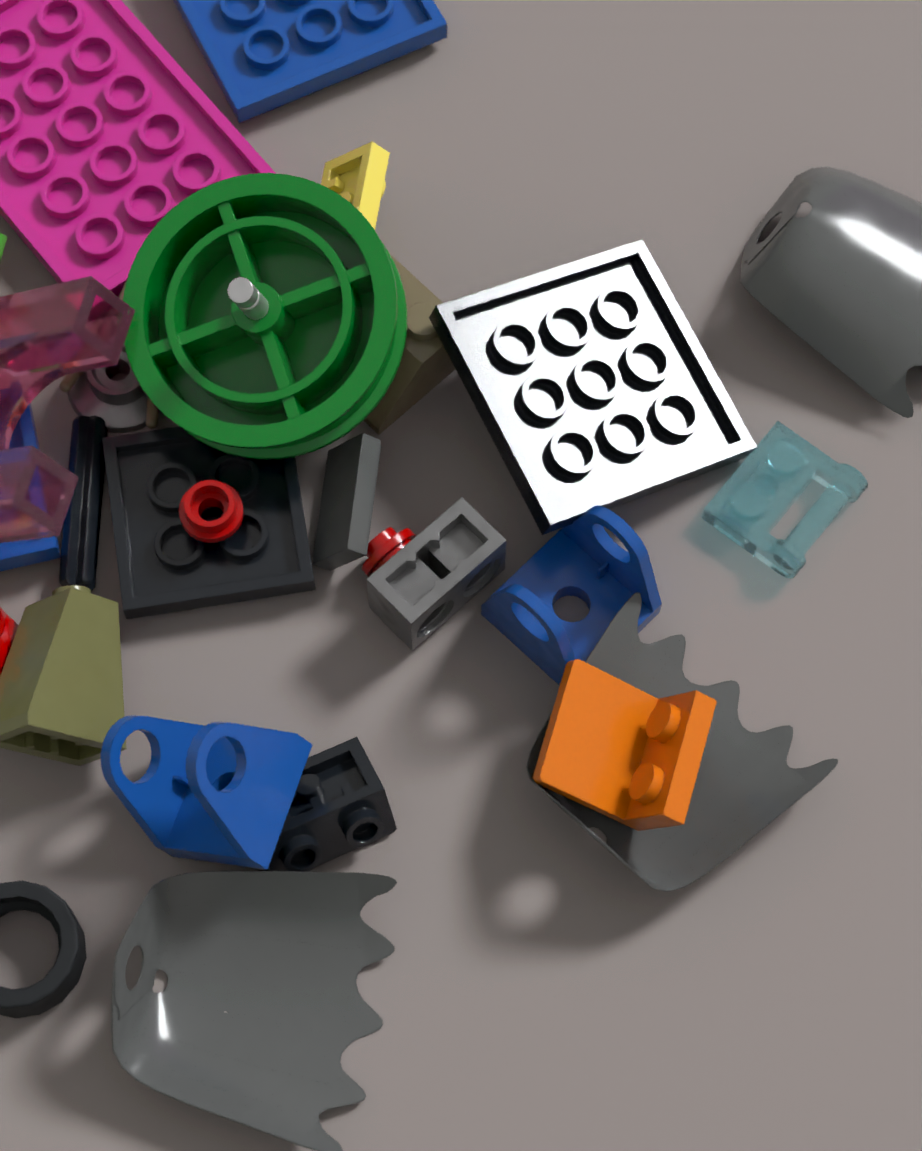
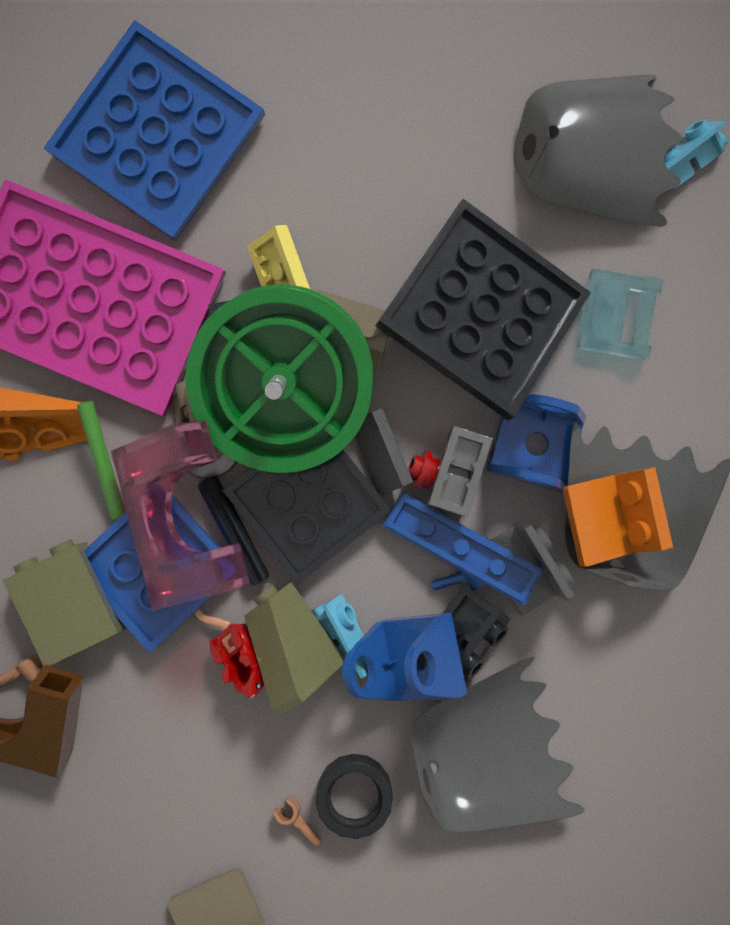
camera: 20 degrees left, 20 degrees up
red plate [179,480,244,543] -> none
none -> medium azure hinge [311,593,368,679]
none -> blue tile [383,492,544,606]
none -> blue hand [431,571,485,590]
none -> dark grey bracket [491,522,575,616]

